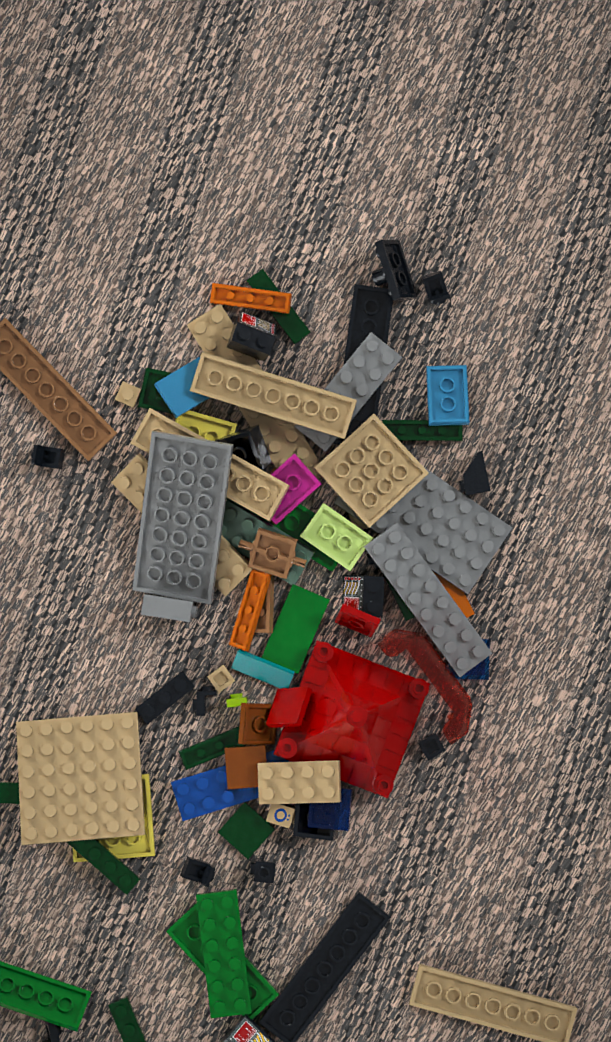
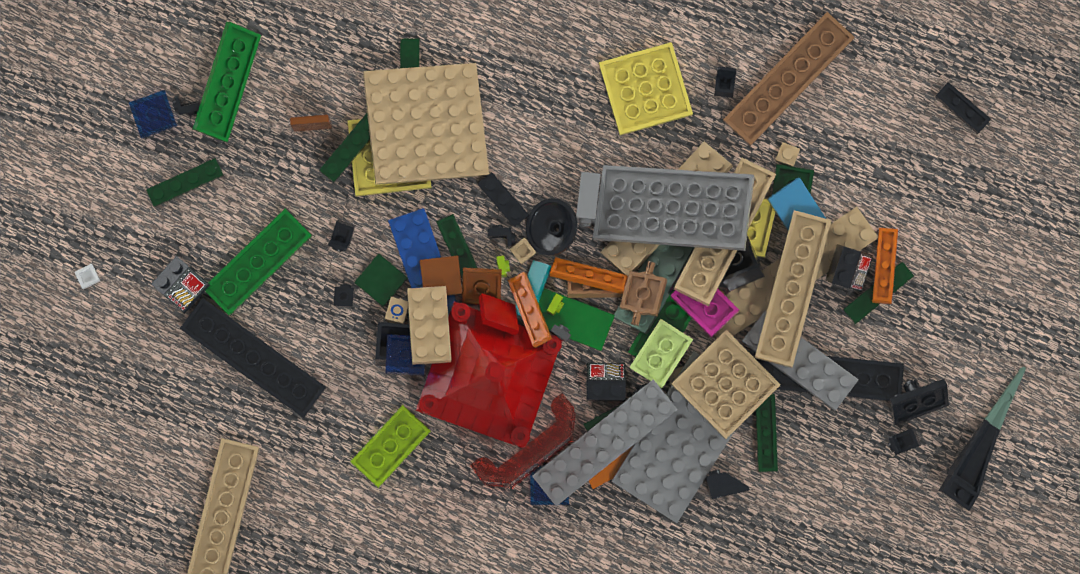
camera: 90 degrees right, 5 degrees down
green plate [196,889,252,1018] -> none
red tile [335,604,381,637] -> none
black plate [418,733,446,761] -> none
dark azure tile [426,365,470,426] -> none
none -> dark orange tile [290,115,332,132]
none -> lime tile [350,405,431,488]
none -> orange tile [507,272,552,348]
none -> black dish [526,198,577,256]
none -> lime plate [547,294,564,316]
none -> dark grey plate [551,324,571,343]
none -> light yellow plate [599,42,693,136]
none -> black plate [935,82,991,134]
none -> black plate [938,367,1026,511]

